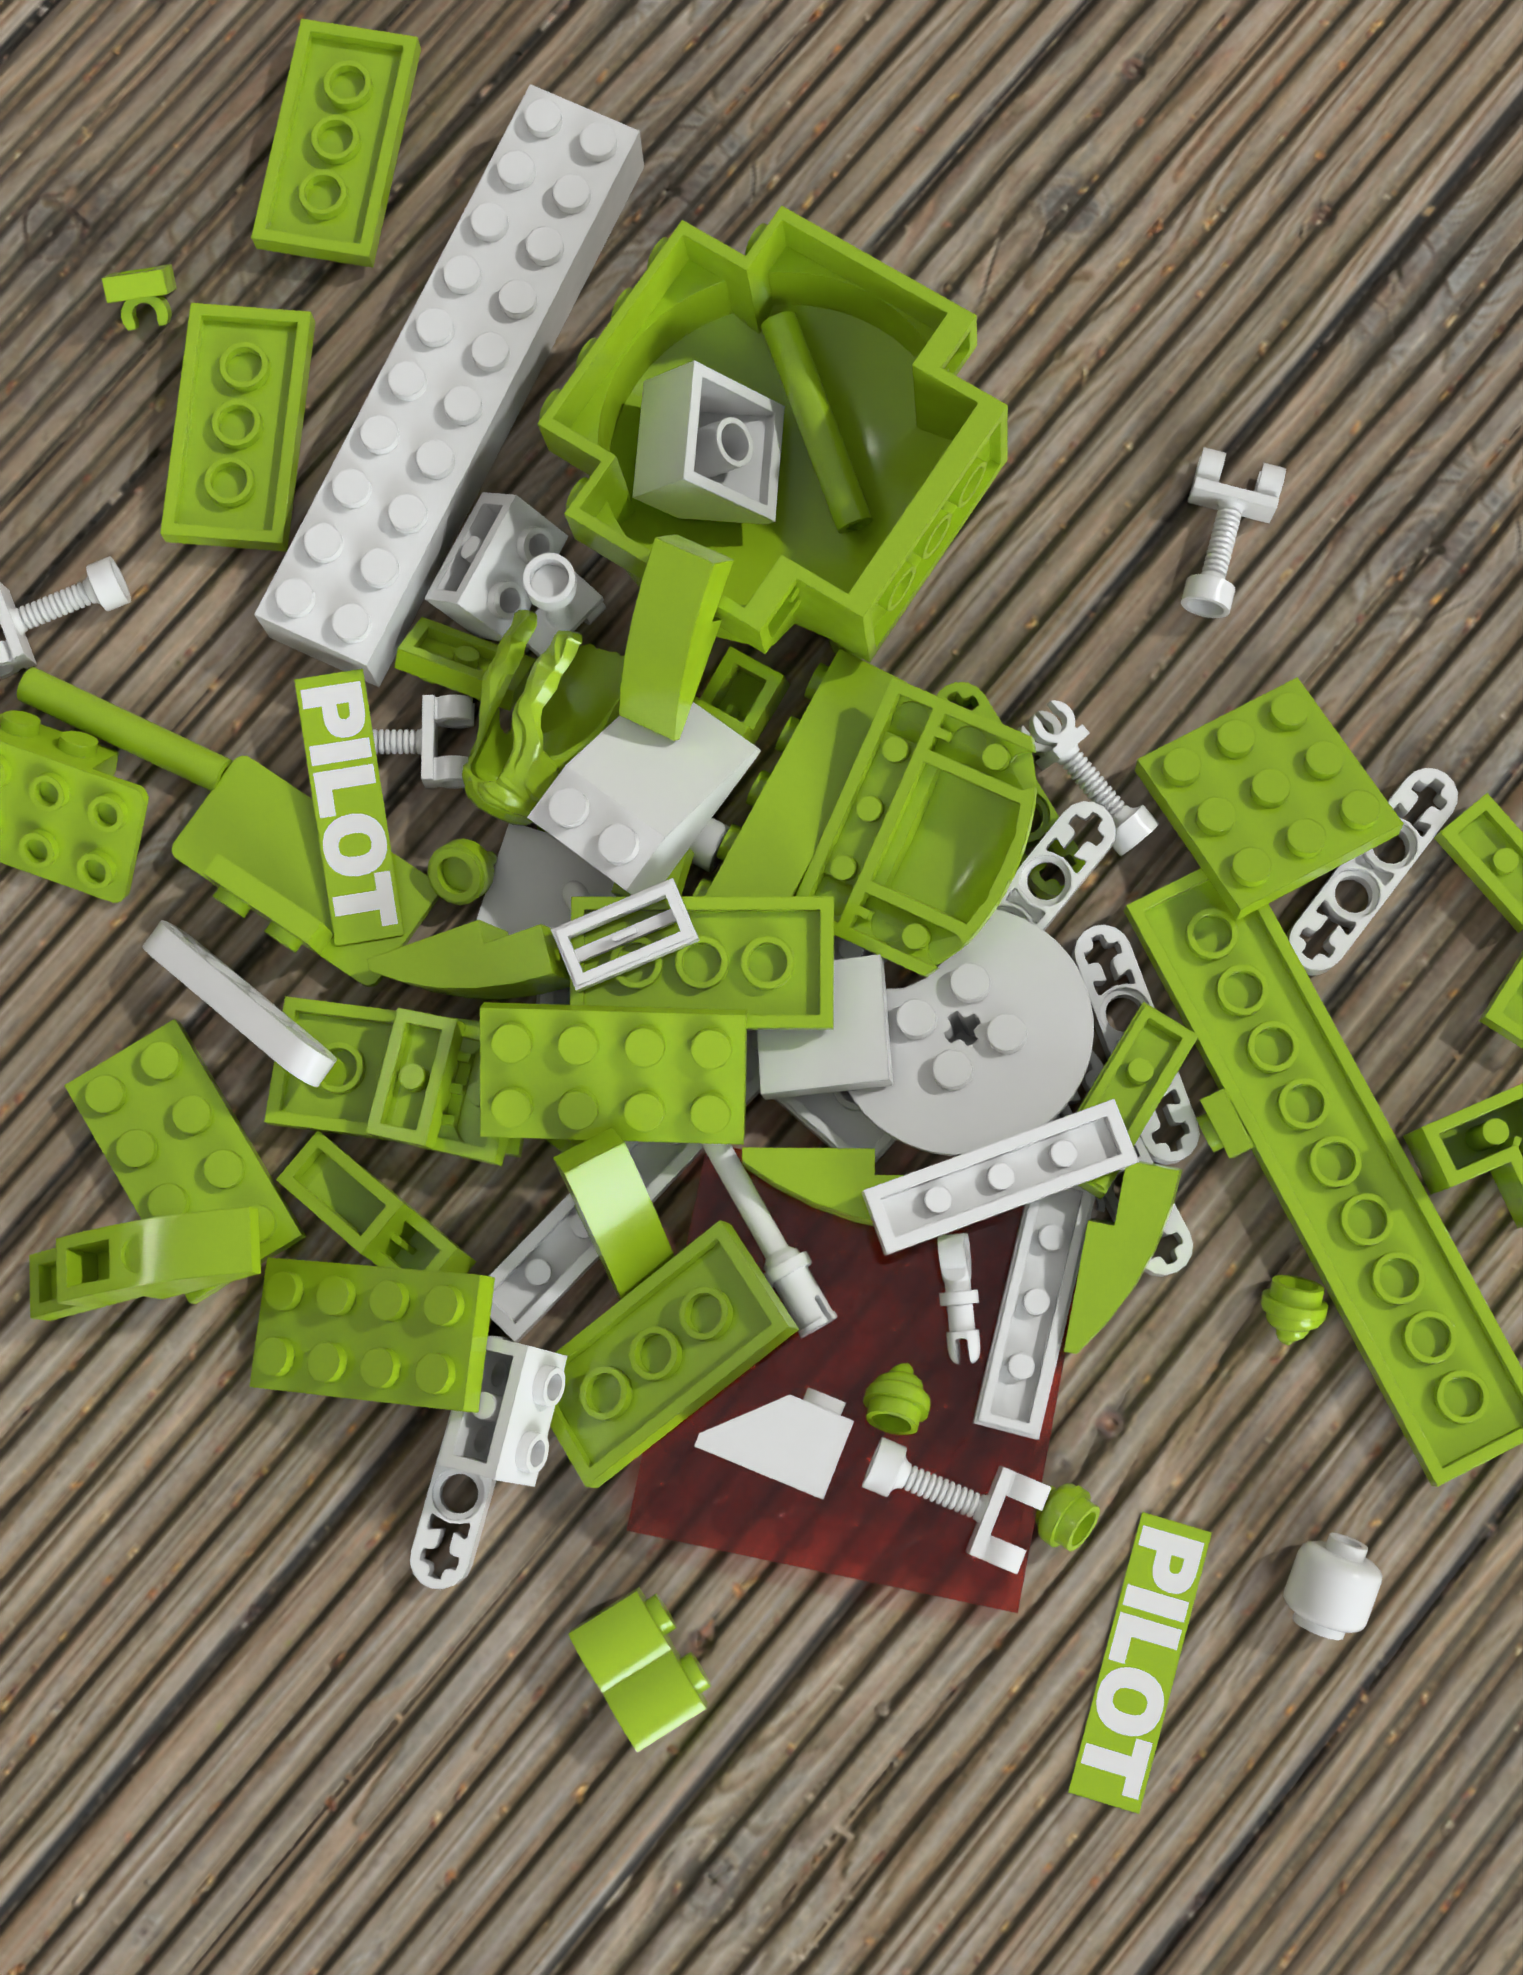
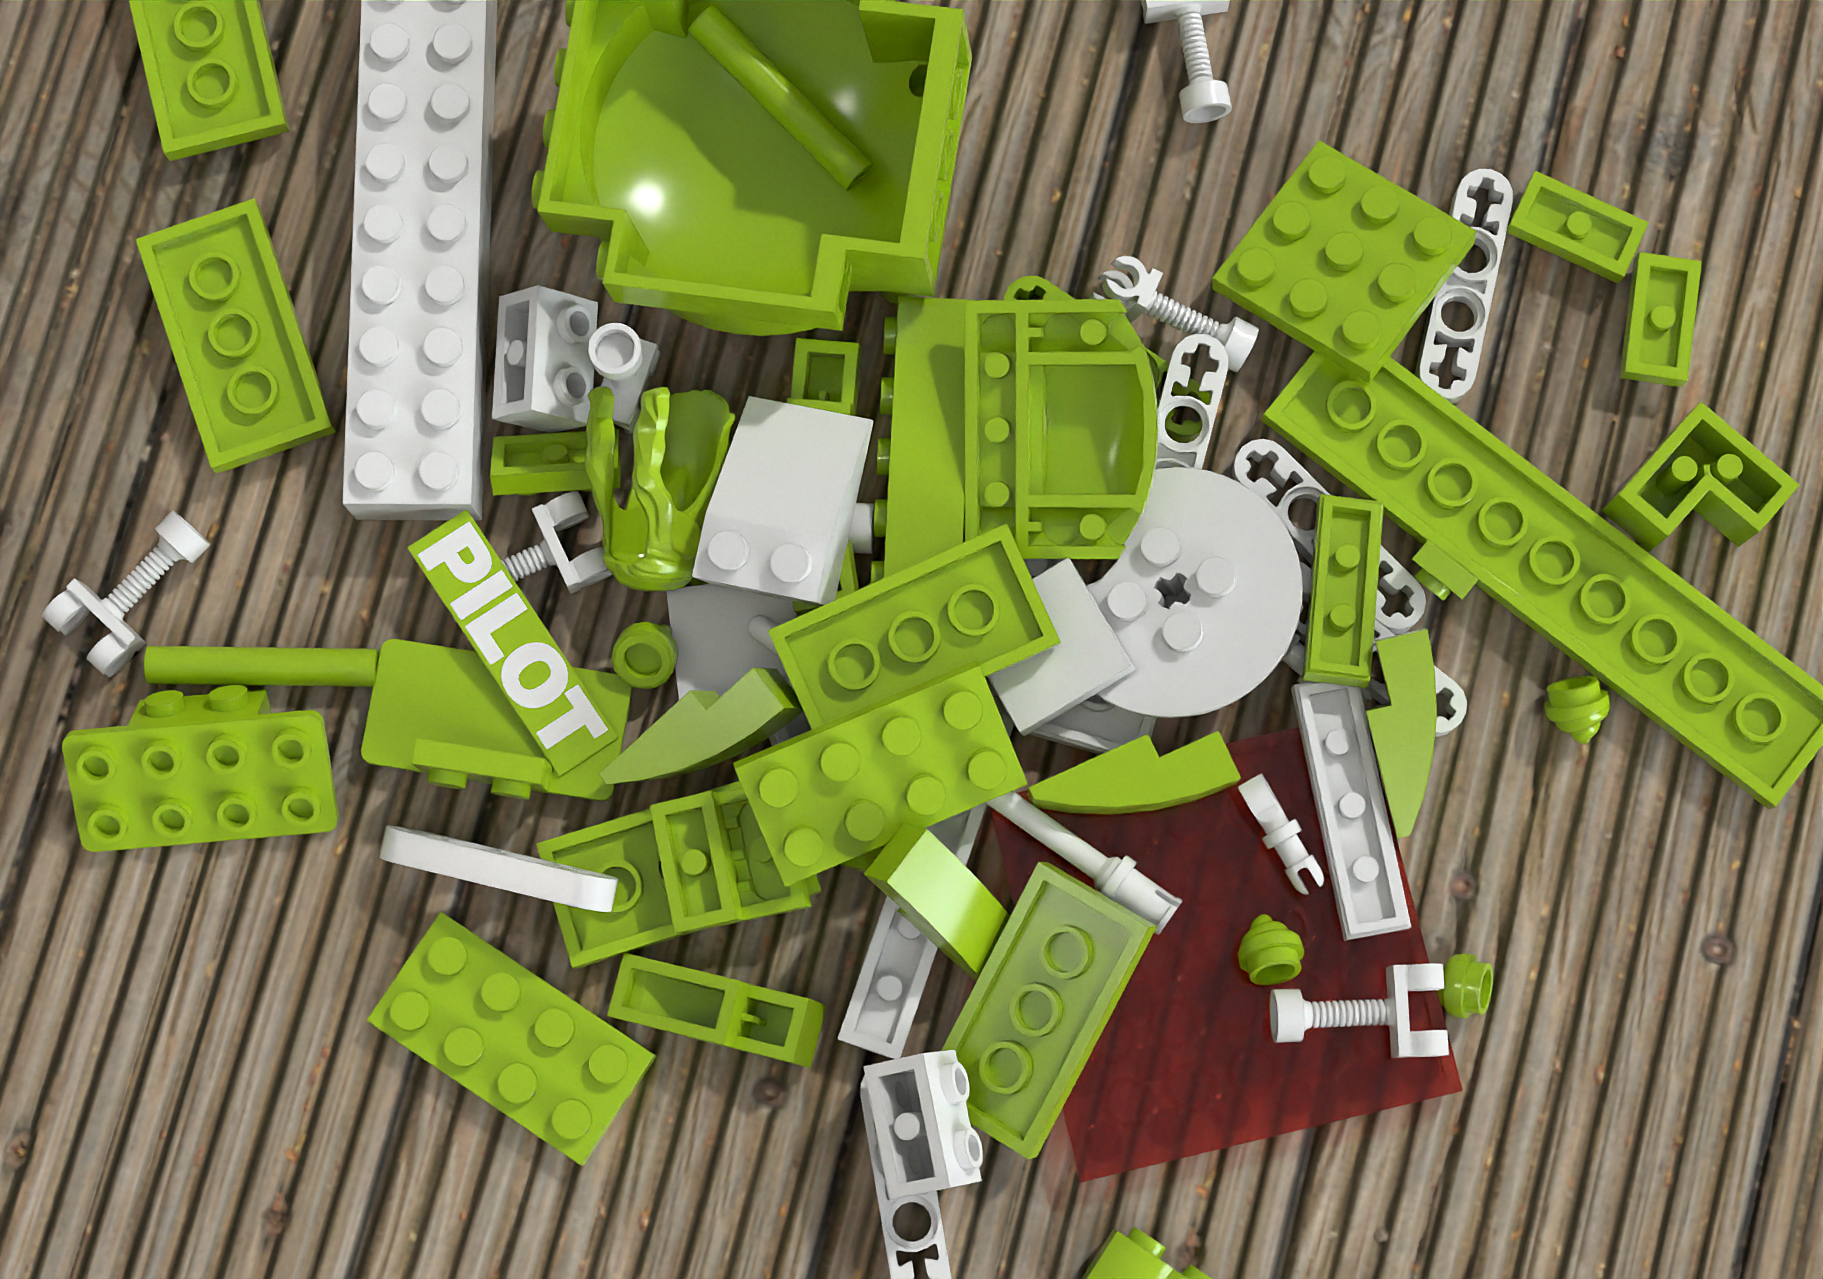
camera: 30 degrees left, 0 degrees up
lime slope [29,1207,261,1321] -> none
lime tile [101,264,177,331] -> none
lime plate [249,1257,495,1413] -> none
white tile [551,878,700,992] -> none
lime slope [619,534,734,741] -> none
white slope [632,360,785,524] -> none
white slope [694,1387,854,1499] -> none
white plate [862,1099,1139,1256] -> none
sticker [1068,1512,1212,1814] -> none
white head [1283,1533,1382,1640] -> none

